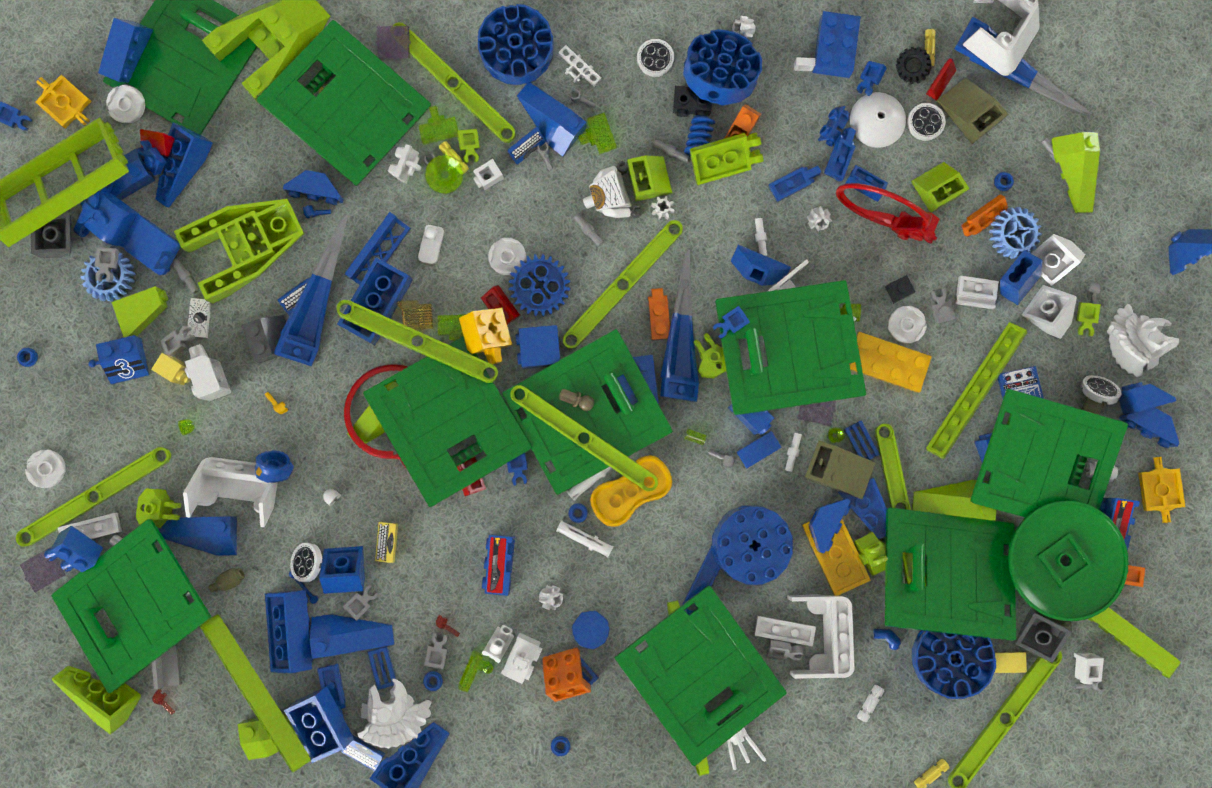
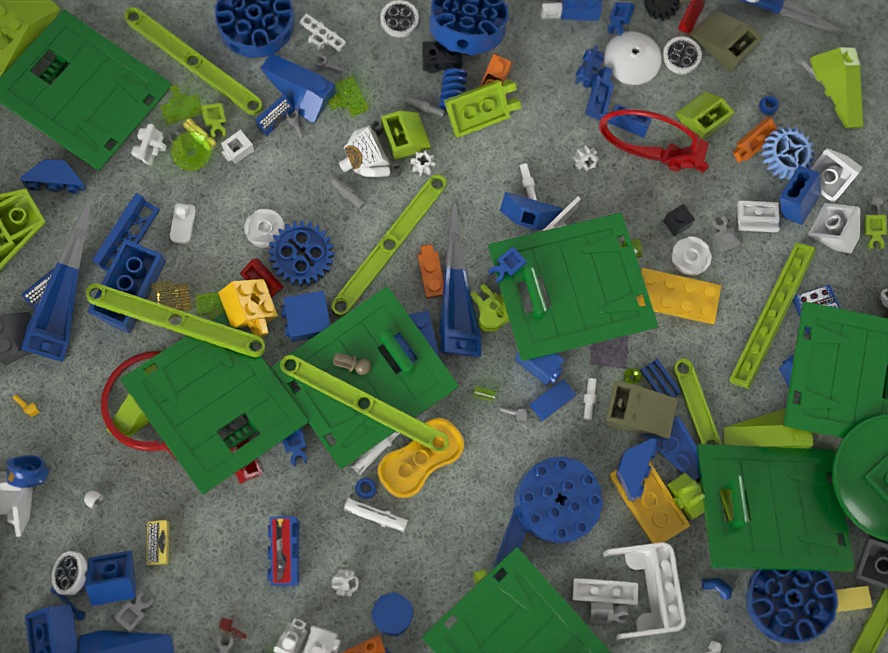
camera: 10 degrees left, 10 degrees down
blue hand [303,205,331,218] -> none
piece [376,26,411,59] -> none
blue hinge [768,166,821,202] -> none

